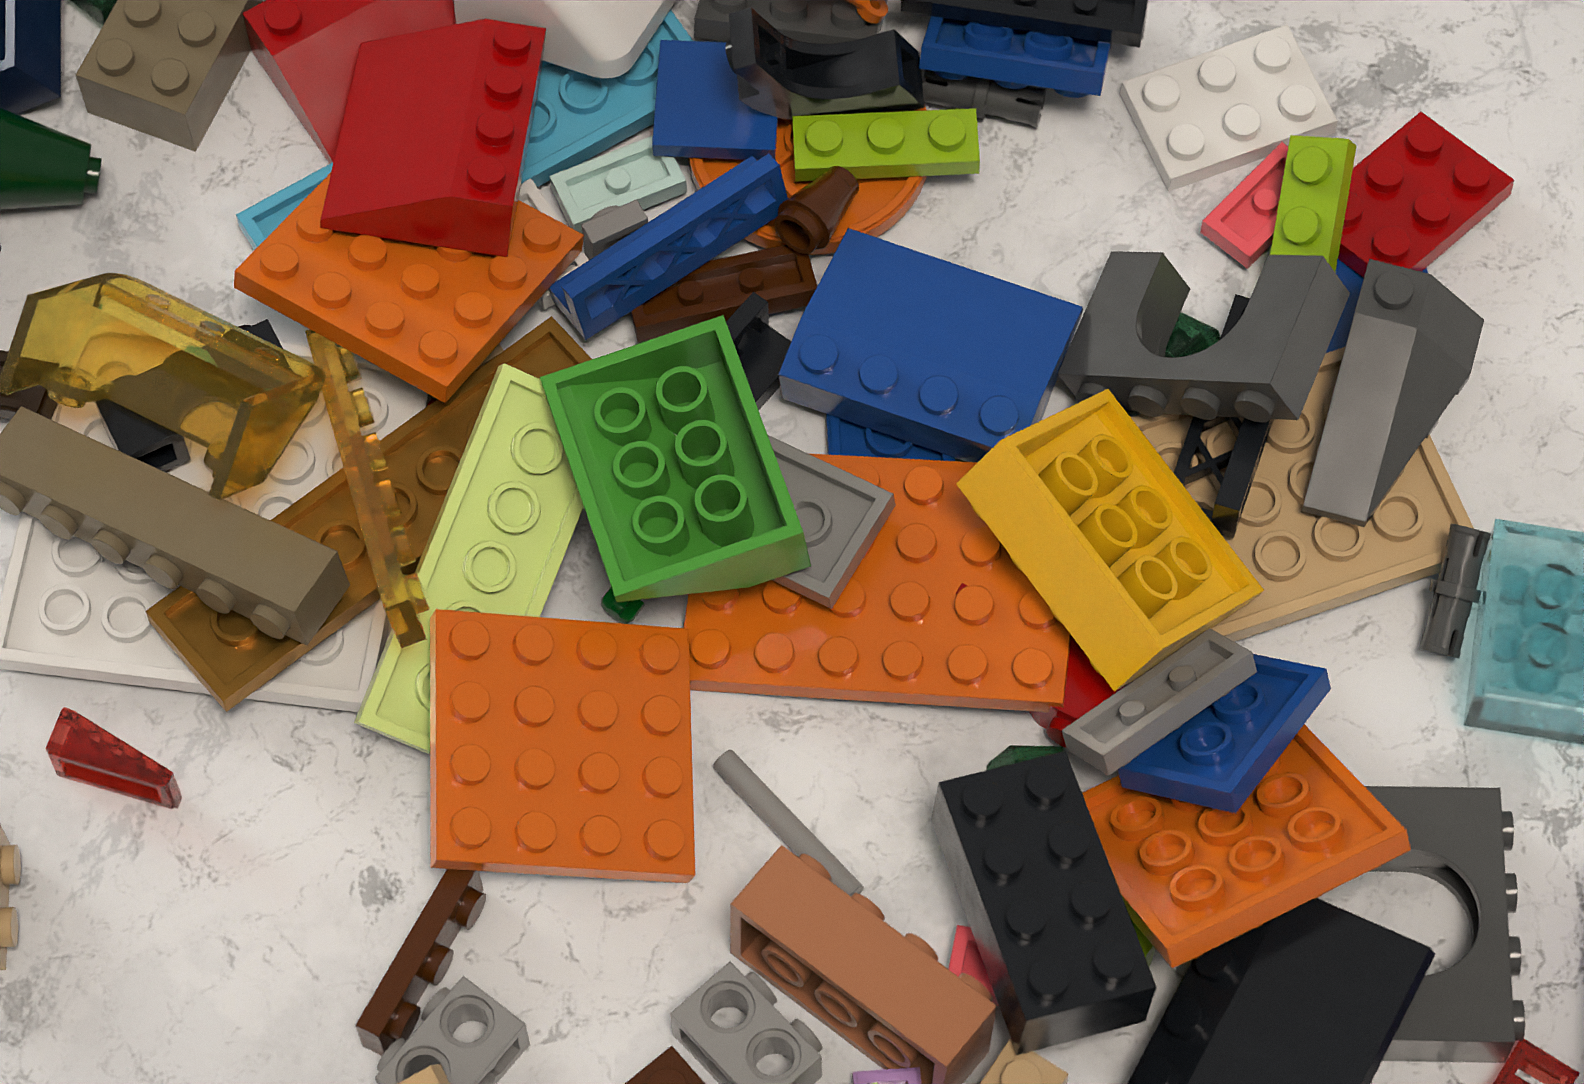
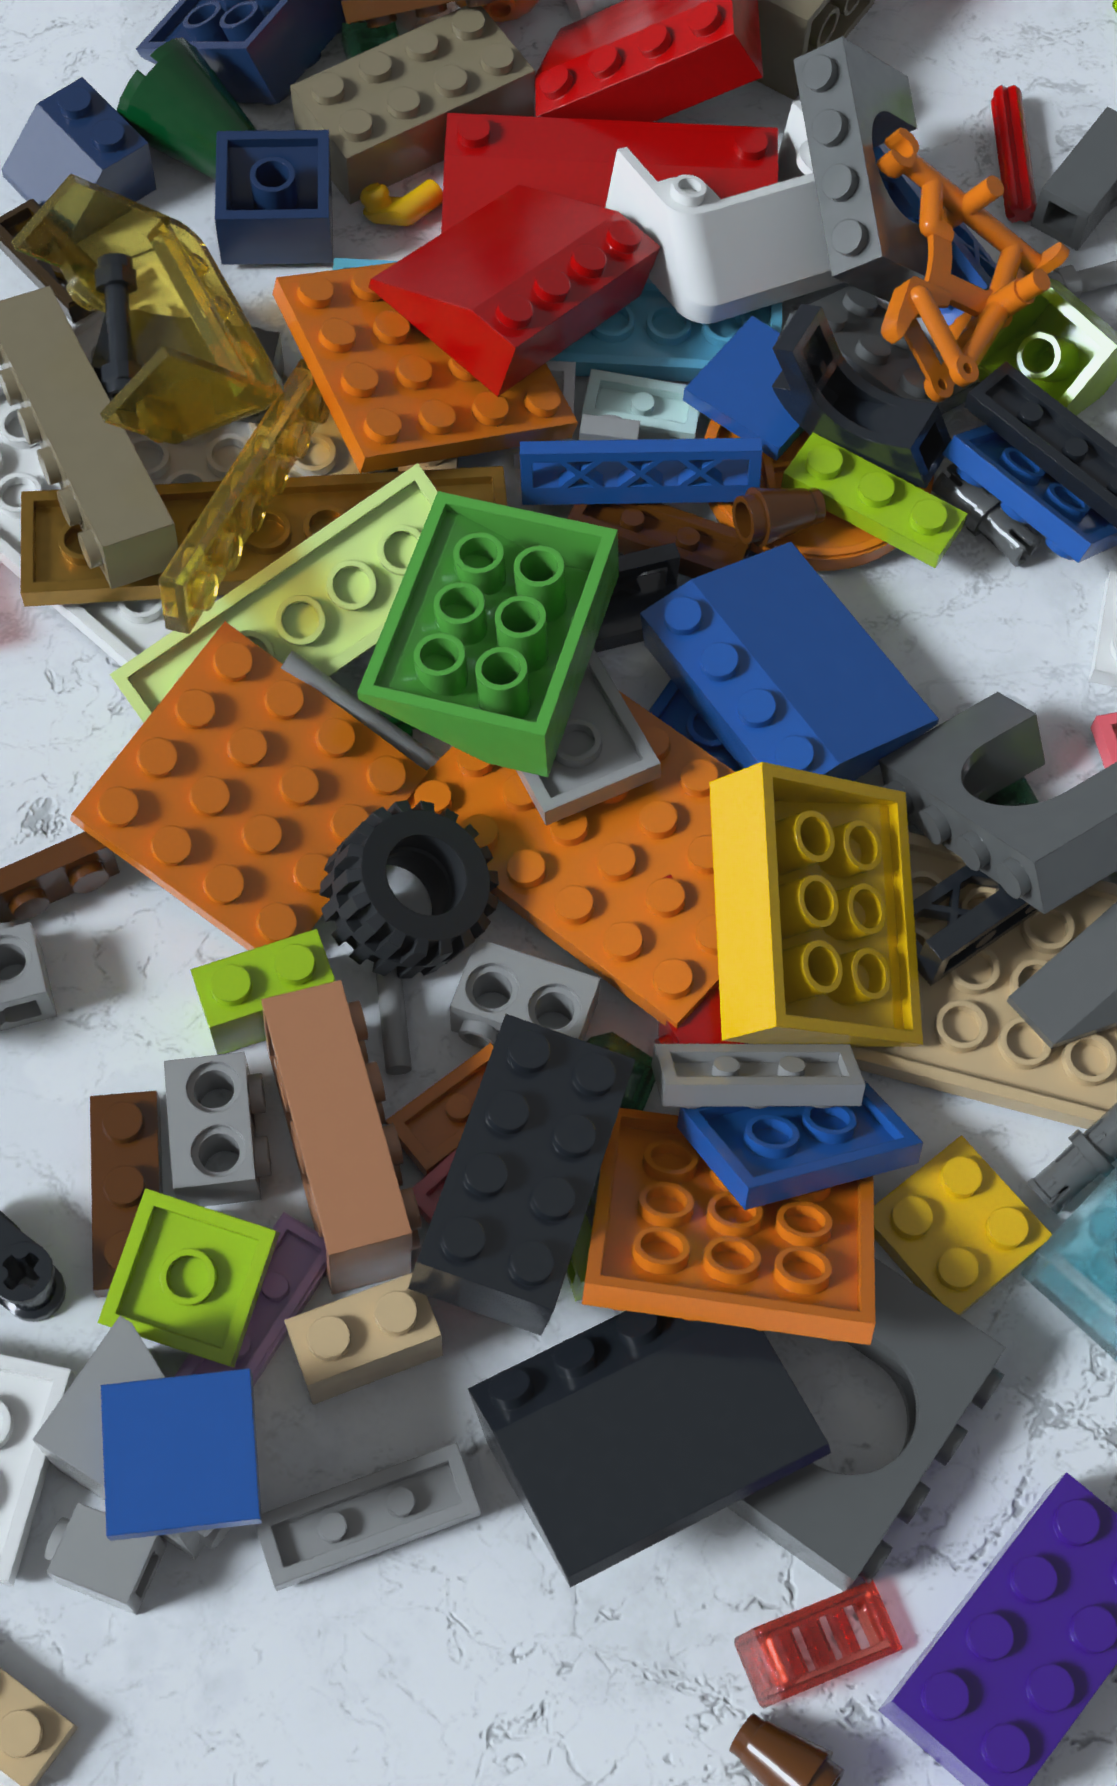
camera: 30 degrees right, 0 degrees up
none -> black bar [94,253,144,403]
none -> lime brick [190,929,336,1055]
none -> dark blue slope [215,130,333,265]
none -> light grey bar [281,650,440,771]
none -> black tyre [320,800,499,979]
none -> yellow arm [360,179,443,226]
none -> orange plate [385,1043,494,1176]
none -> light grey brick [450,938,601,1049]
none -> yellow plate [874,1135,1053,1316]

